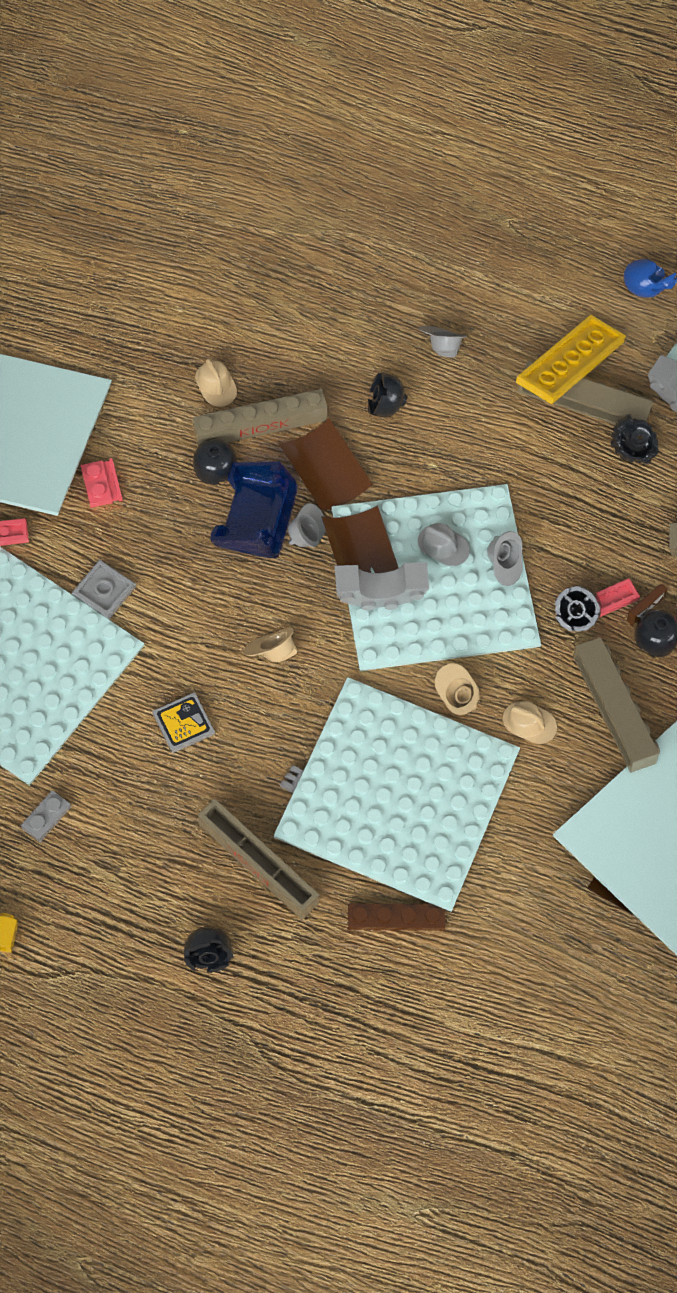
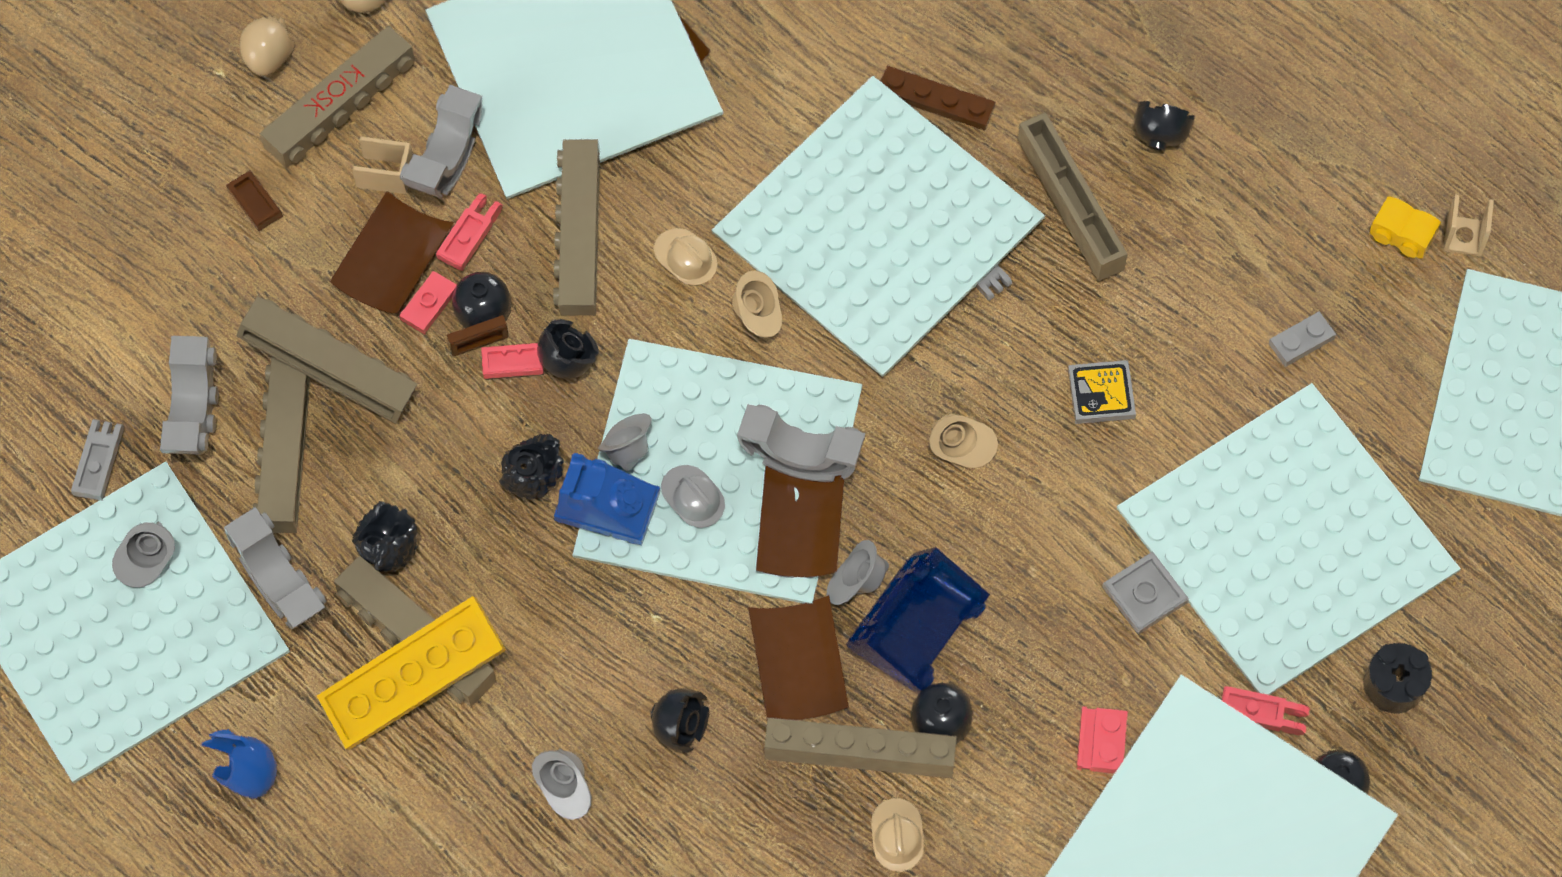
camera: 155 degrees left, 0 degrees up
none -> black hair [499,434,564,500]
none -> blue piece [554,453,661,545]

